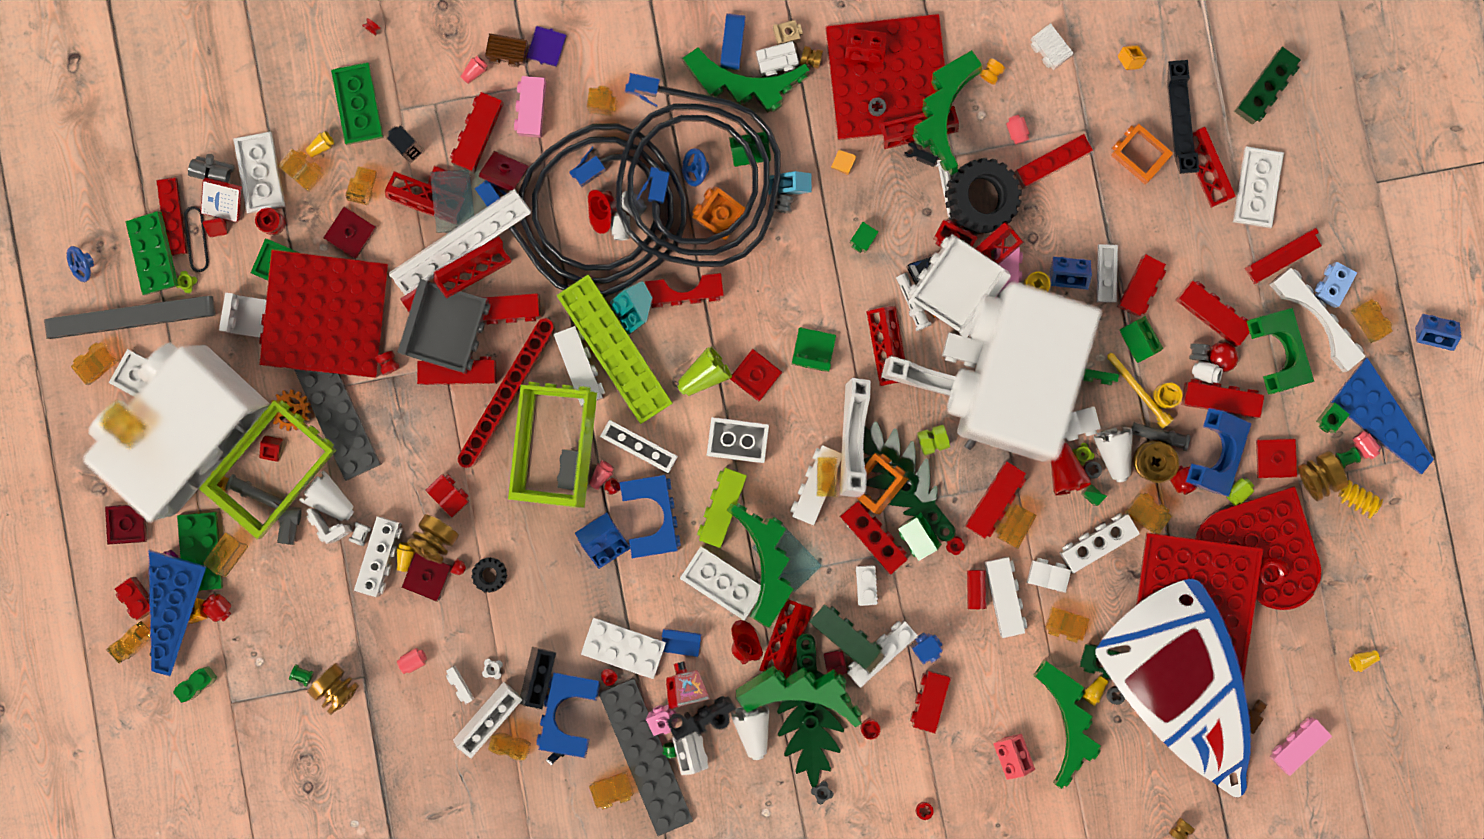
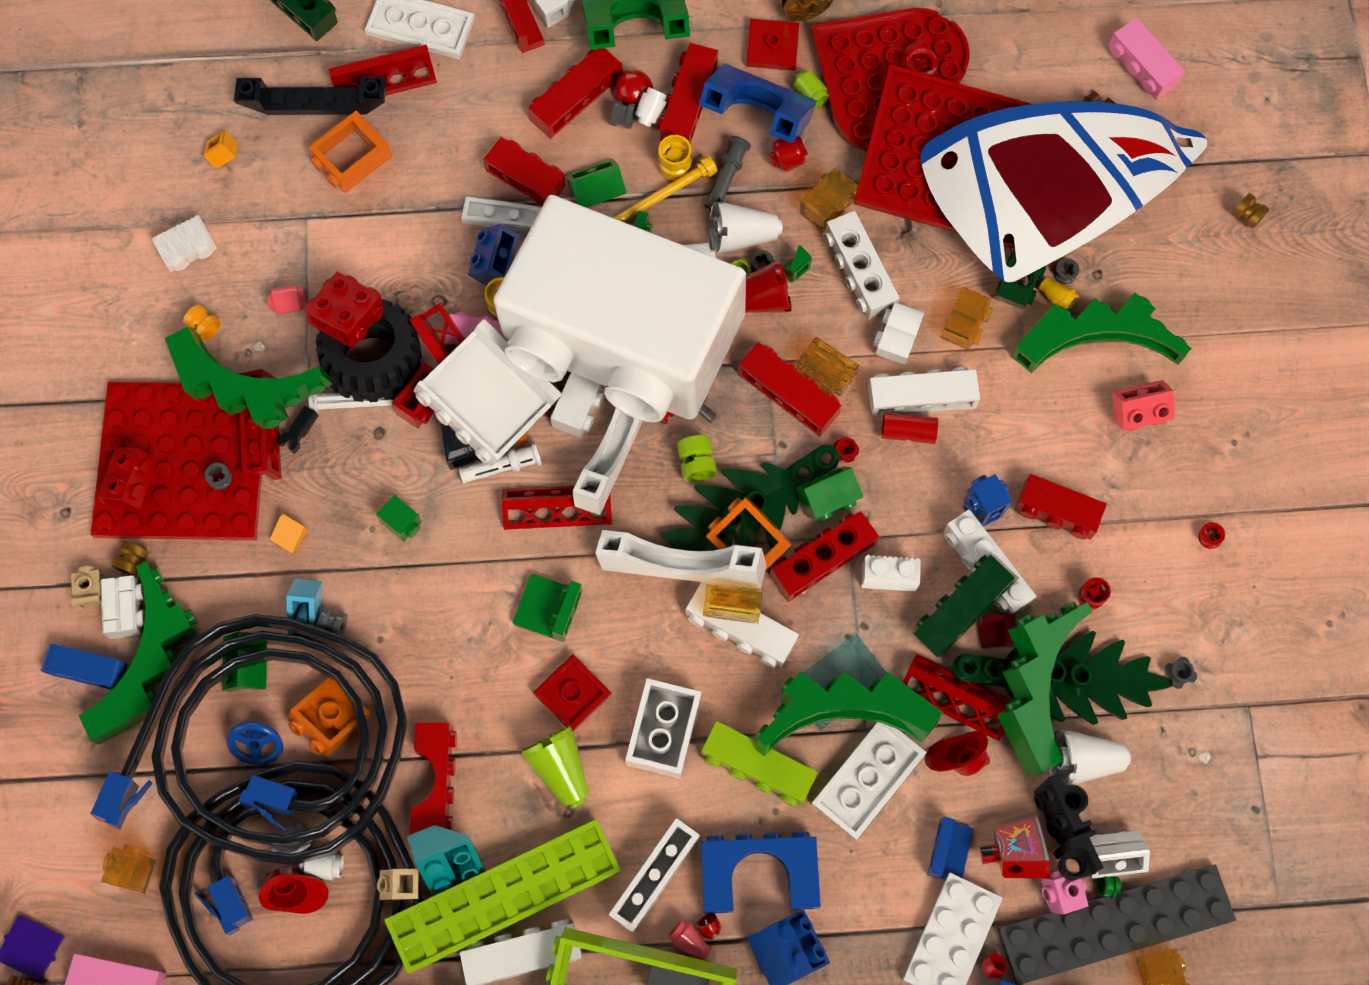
camera: 90 degrees left, 15 degrees down
red brick [1014,134,1093,190] -> none
pearl gold wheel [1133,441,1179,483] -> none
none -> red brick [304,271,384,349]
none -> tan brick [377,869,418,900]

